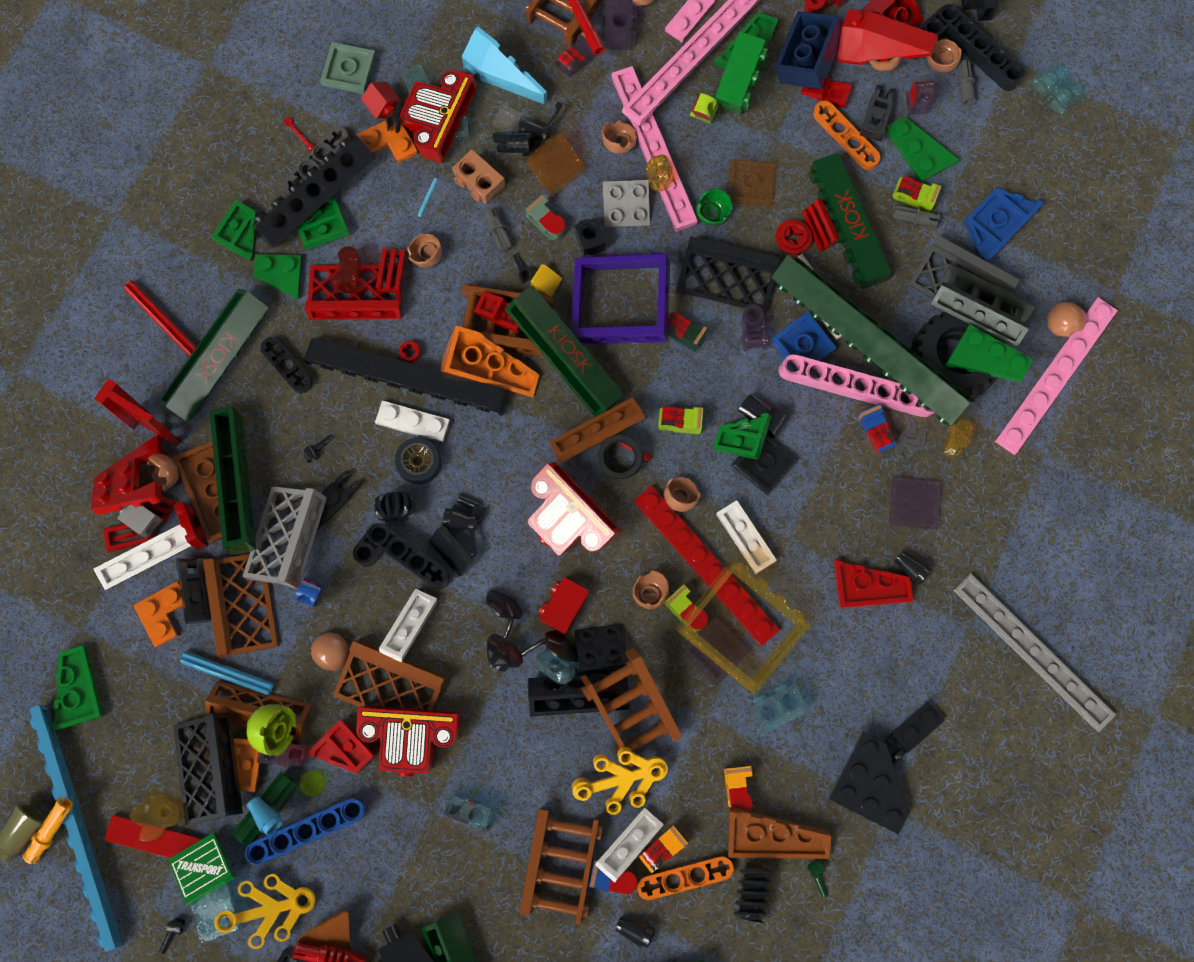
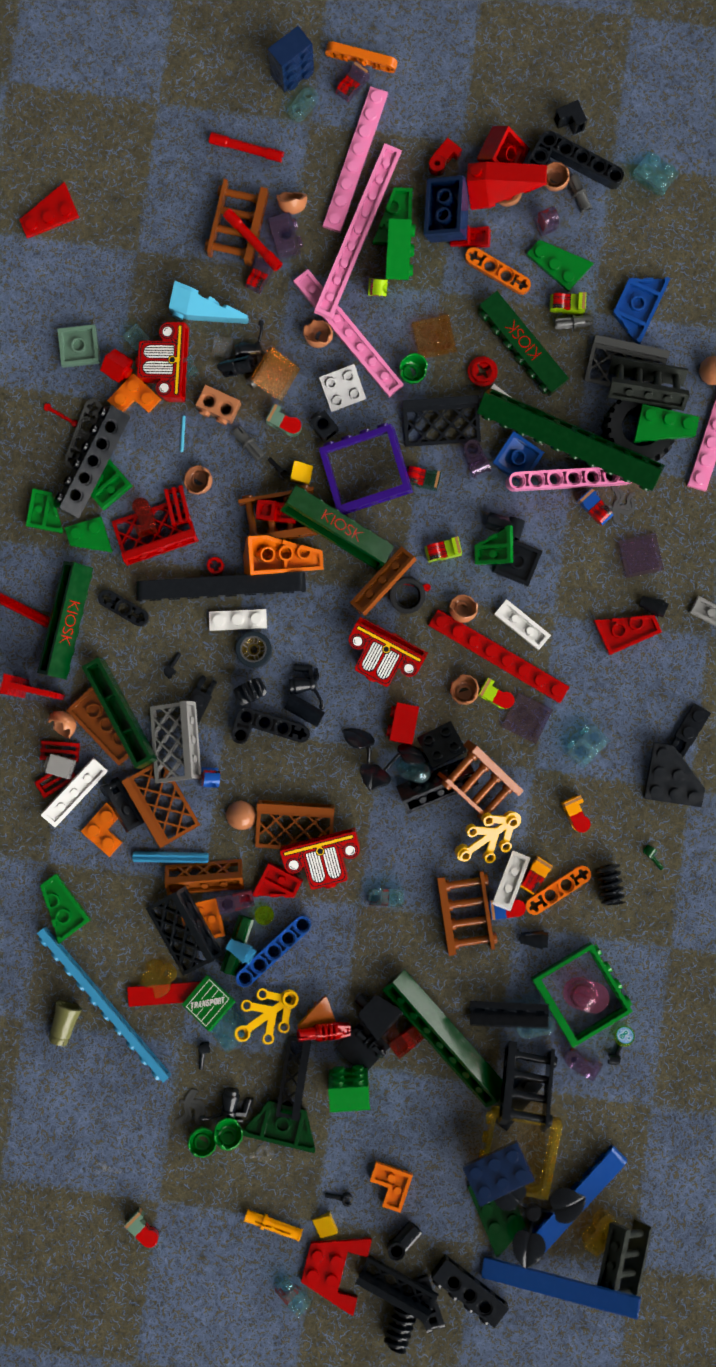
camera: 20 degrees left, 10 degrees up
light orange pin [23,797,73,864] -> none
red wing [91,435,163,515] -> none
red wing [174,501,207,551] -> none
lime cylinder [247,704,296,756] -> none
white plate [379,589,437,662] -> none
black hand [386,100,403,133] -> none
clear yellow rock [645,154,674,192] -> none
clear yellow window [675,561,810,695] -> none
dark orange wing [727,807,831,859] -> none
red tile [802,199,840,251] -> none
black hinge [860,85,895,141] -> none
clear yellow rock [943,419,976,458] -> none

